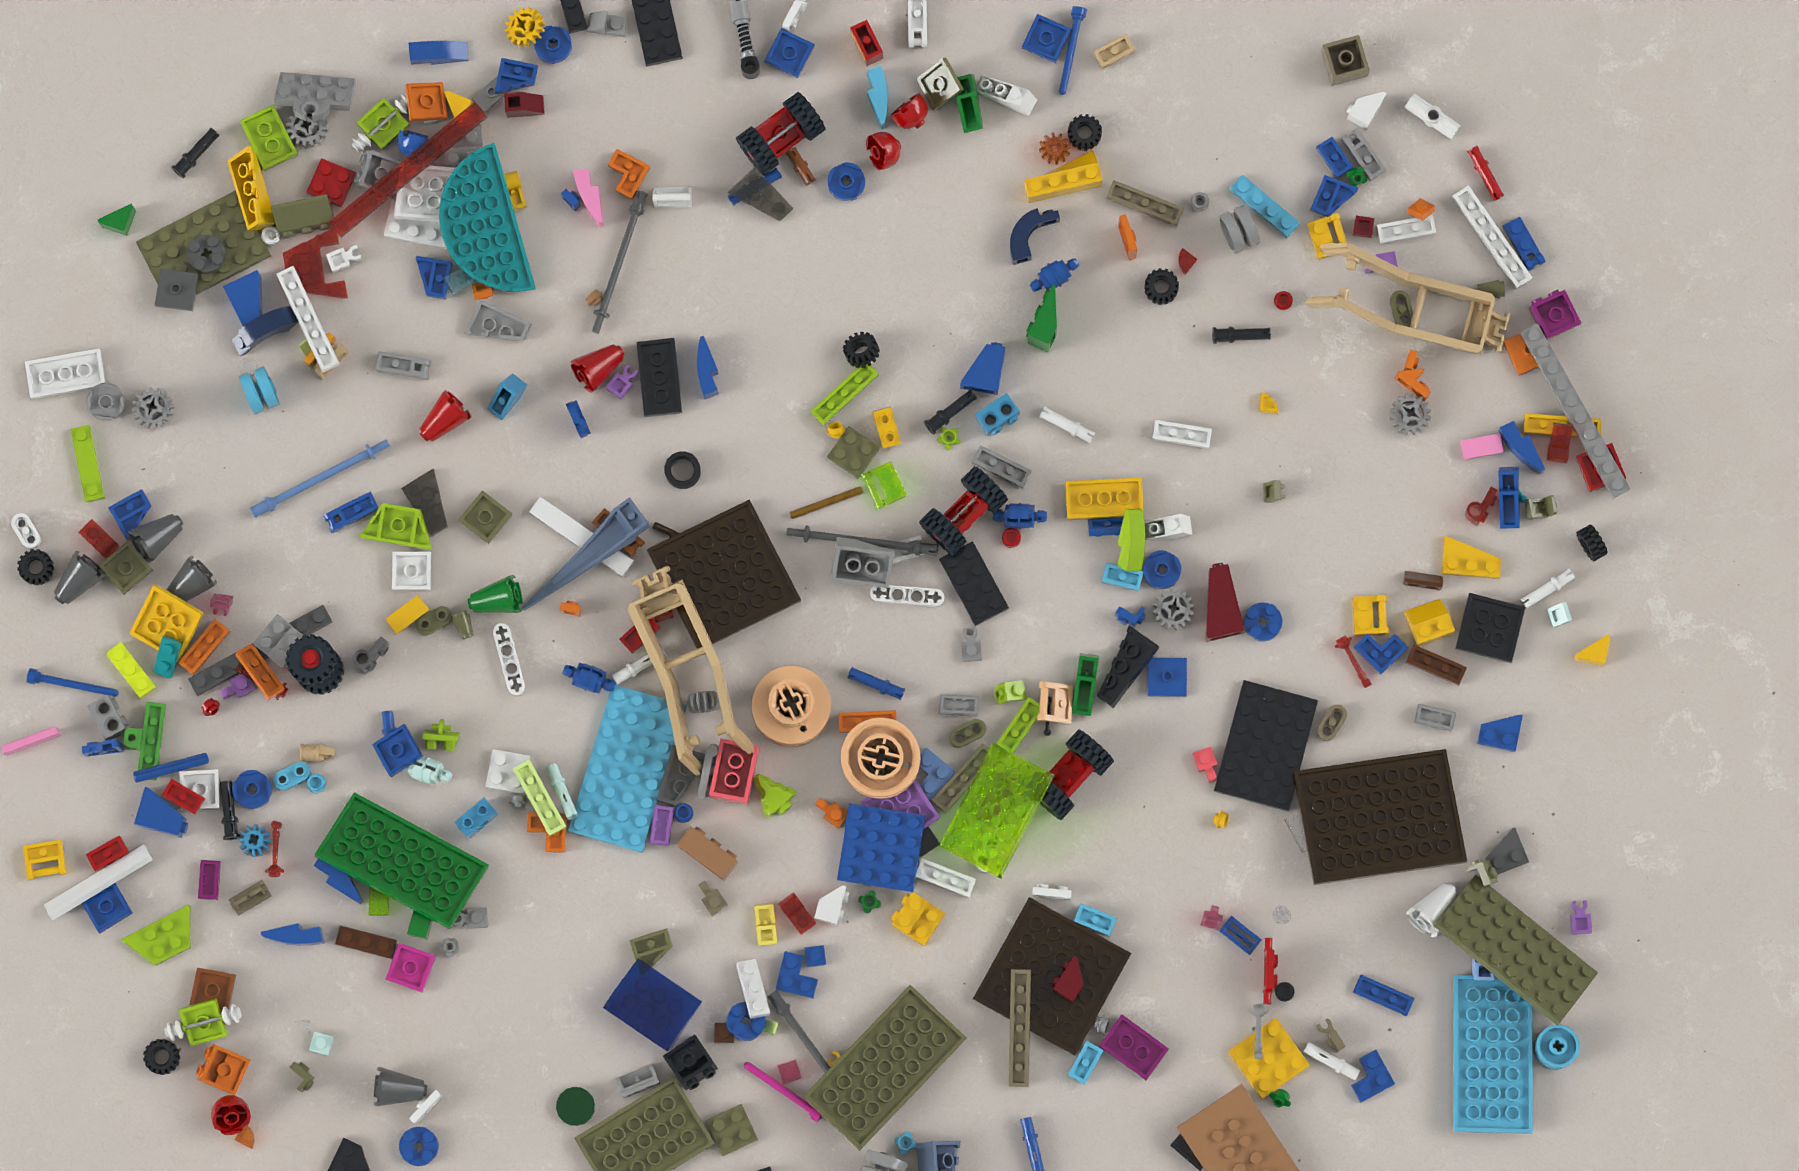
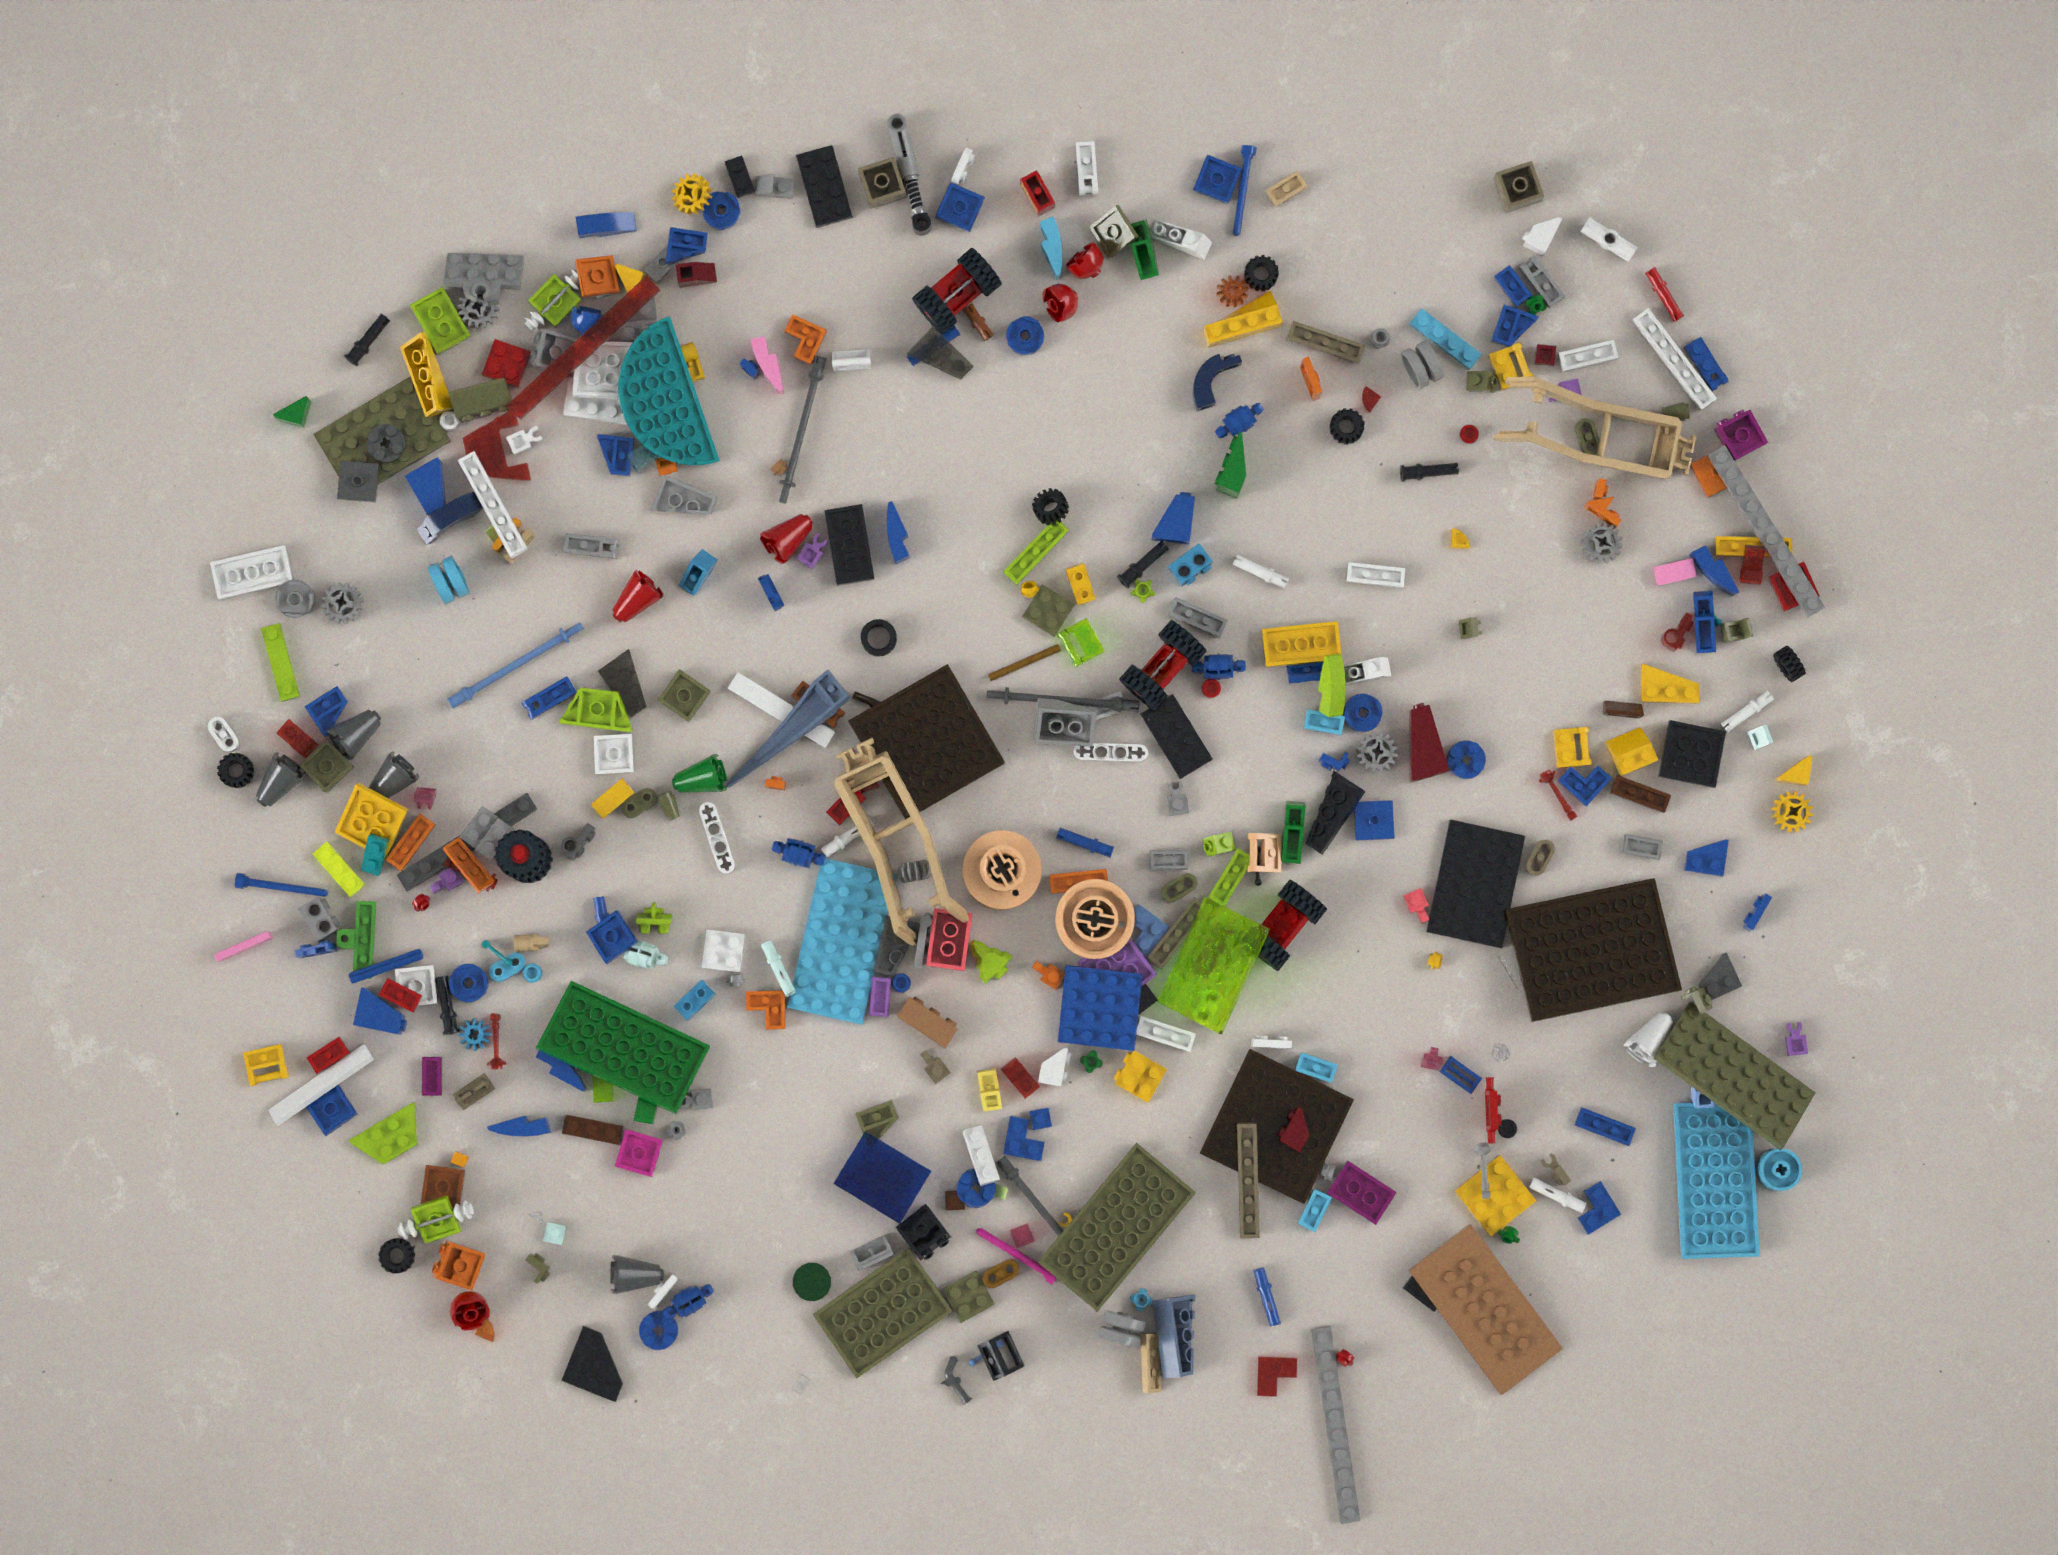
camera: 10 degrees left, 5 degrees up
yellowish green plate [513,759,567,836] -> none
orange plate [1408,198,1435,221] -> none
none -> light orange piece [450,1151,469,1168]
none -> teal hinge [482,940,513,966]
none -> blue piece [662,1284,714,1319]
none -> dark tan brick [858,157,906,209]
none -> pearl gold plate [983,1259,1019,1288]
none -> olive bracket [1466,371,1498,393]
none -> blue plate [1743,894,1772,931]
none -> yellow gear [1771,791,1814,833]

